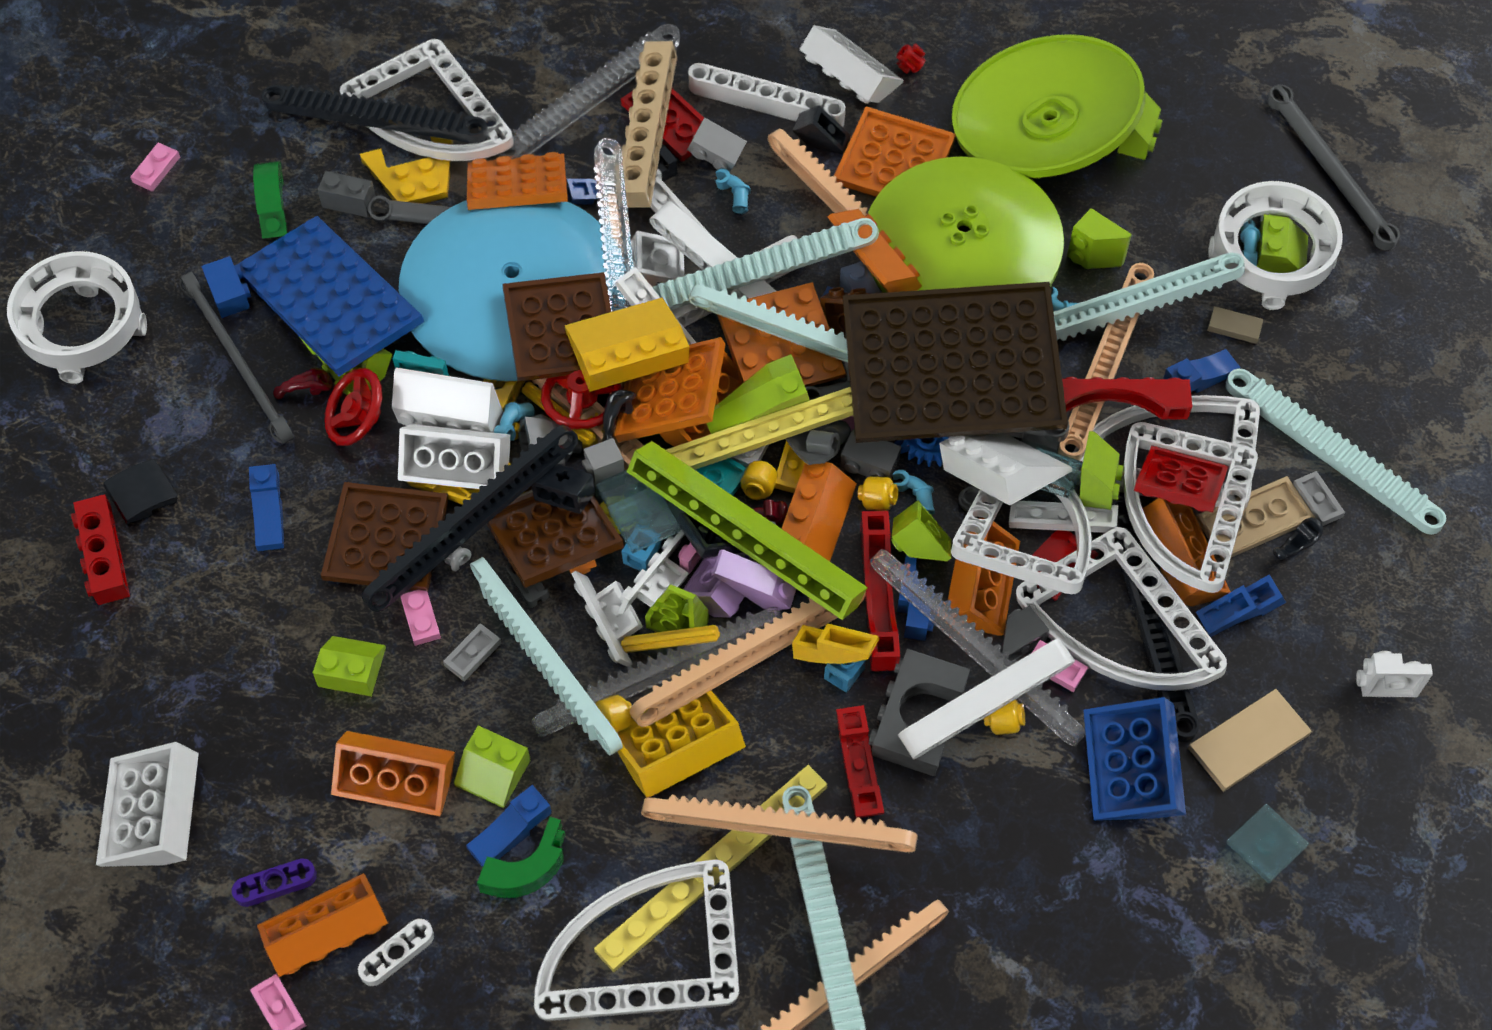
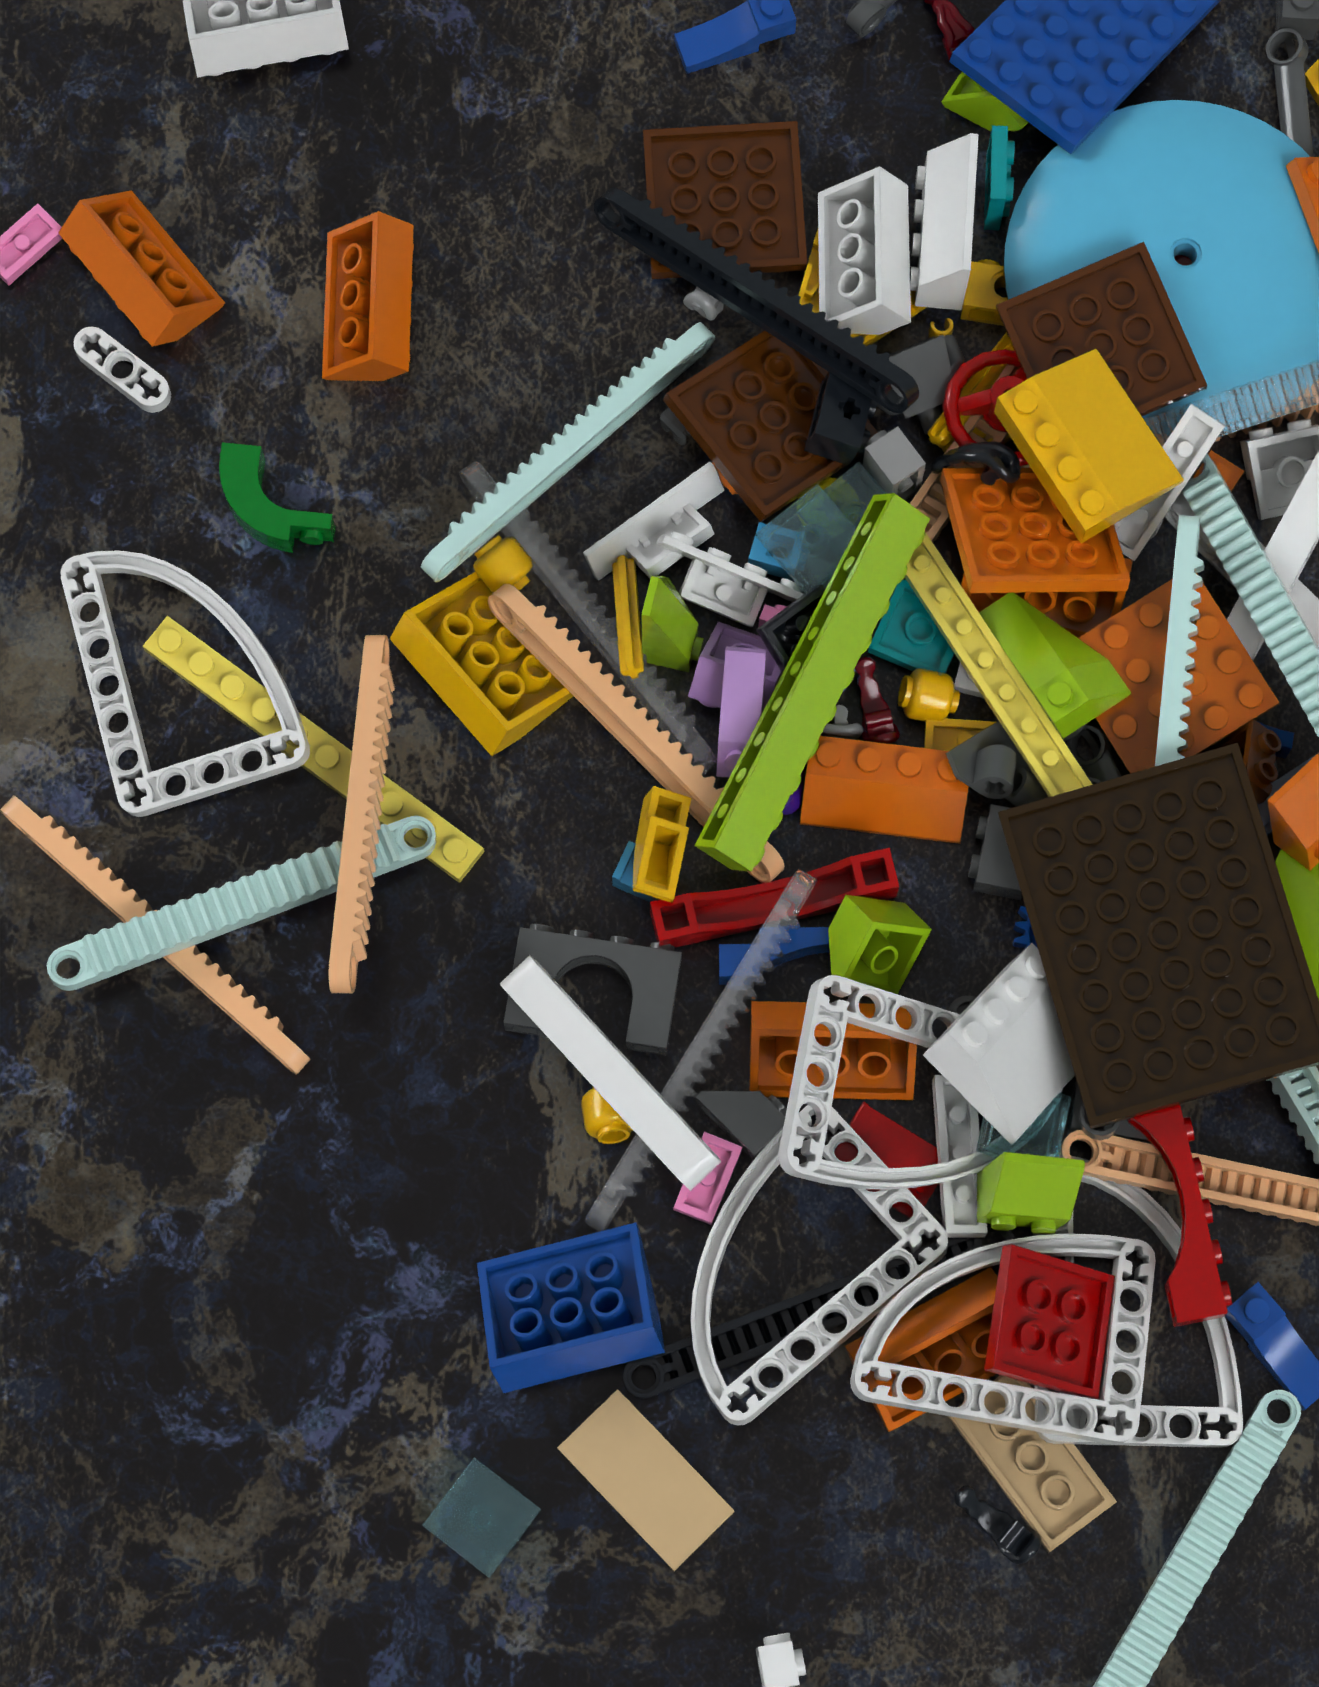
camera: 80 degrees right, 15 degrees up
dark purple beam [232,859,317,907] -> none
lime slope [313,636,386,696] -> none
red piece [325,368,382,446] -> none
bright pink plate [401,590,441,646] -> none
light grey plate [443,623,501,682] -> none
lime slope [454,726,530,808] -> none
blue slope [466,785,552,867] -> none
medium azure piece [494,402,535,441] -> none
red slope [836,705,884,818] -> none
yellow head [858,476,898,511] -> none
medium azure piece [893,470,935,515] -> none
blue slope [1196,574,1286,637] -> none
light grey plate [1293,471,1345,526] -> none

